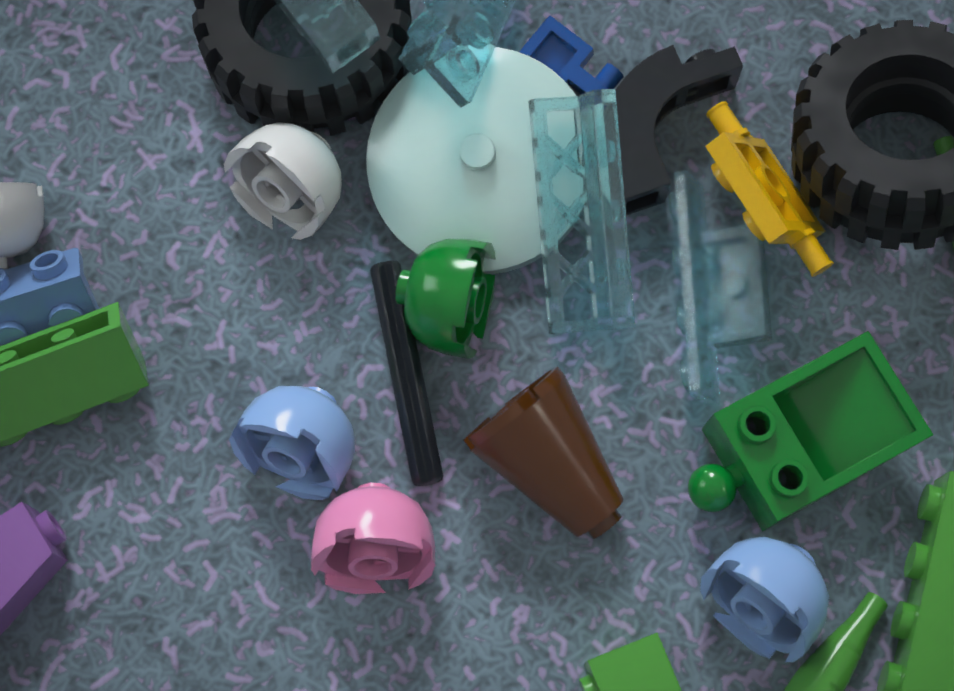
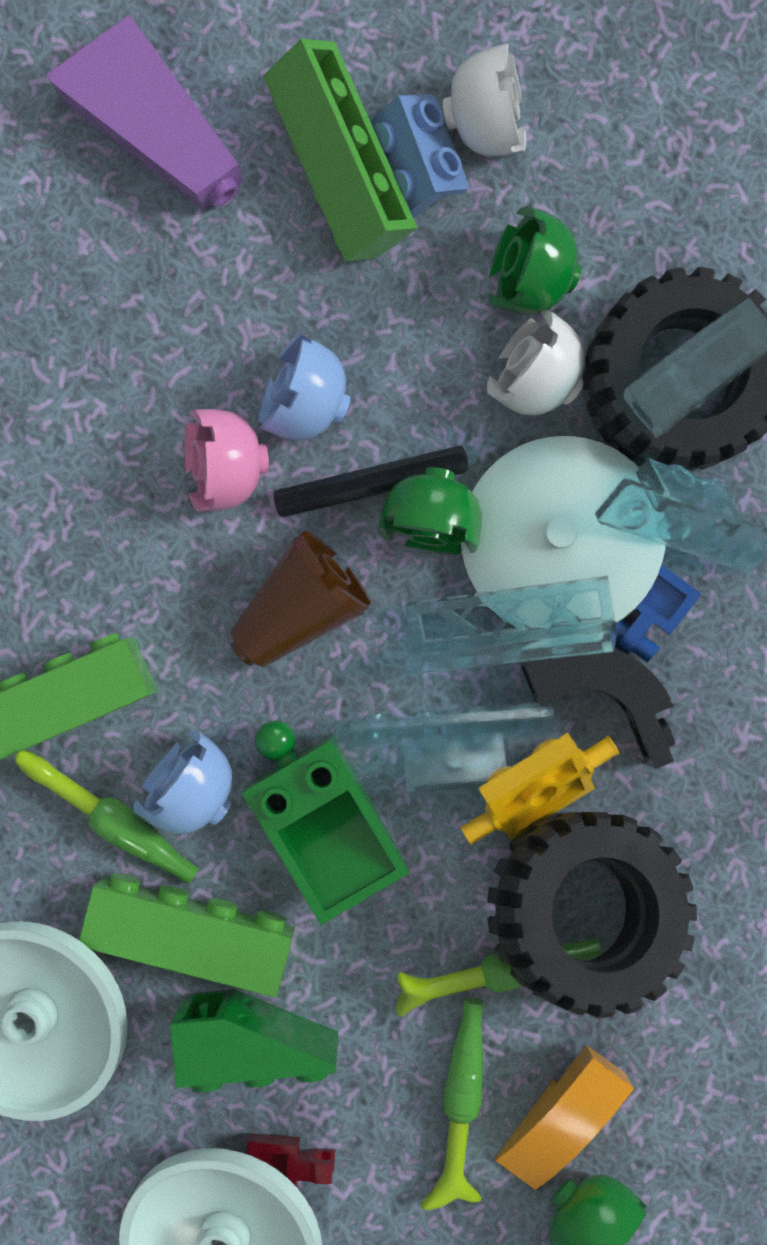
camera: 90 degrees right, 15 degrees up
none -> green cylinder [488,206,581,315]

